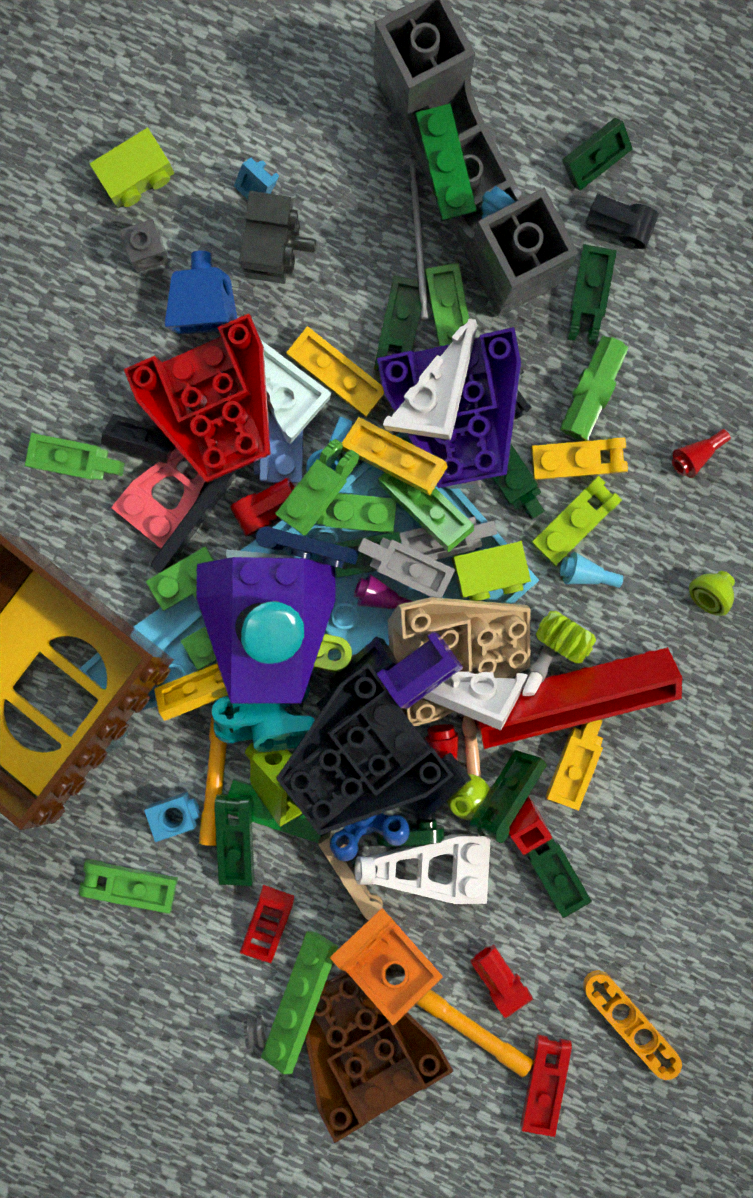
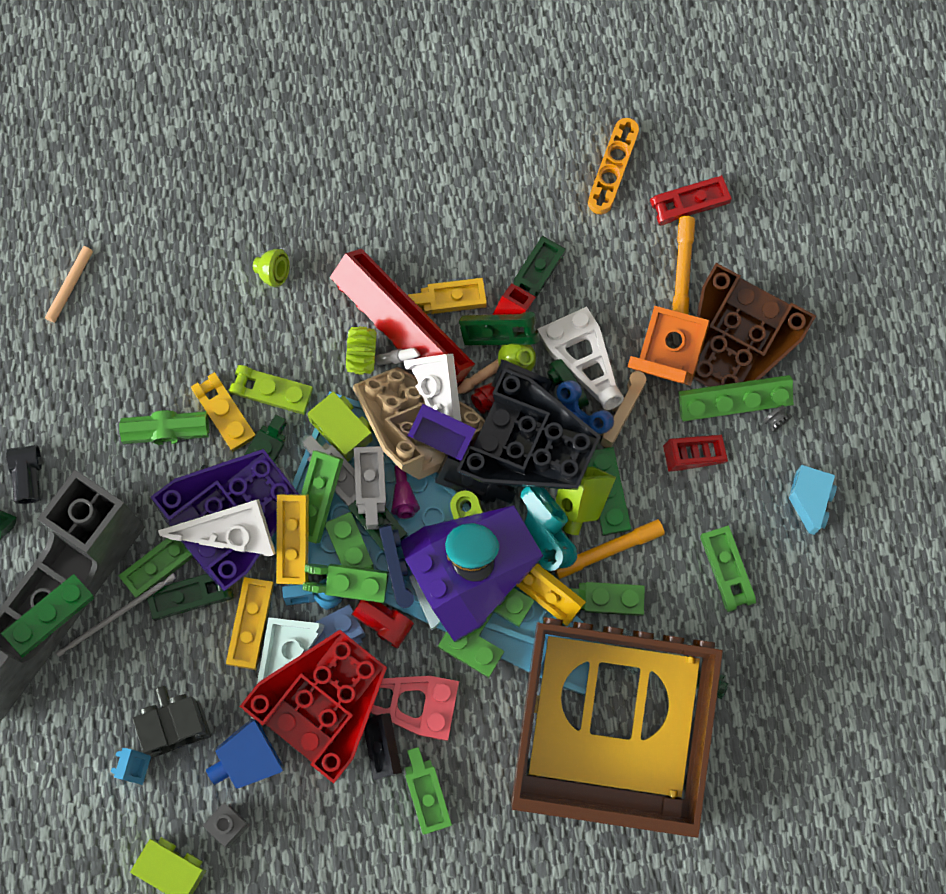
camera: 120 degrees left, 15 degrees down
dark azure brick [144,791,201,842] -> none
black tile [150,467,243,573] -> none
dark green plate [215,794,255,886] -> none
red piece [471,944,534,1019] -> none
dark azure plate [481,186,515,219] -> none
medium azure cone [560,552,623,588] -> none
dark green hinge [567,244,617,345] -> none
red cone [672,429,731,478] -> none
none -> bright green hinge [569,582,645,616]
none -> medium azure slope [789,465,837,535]

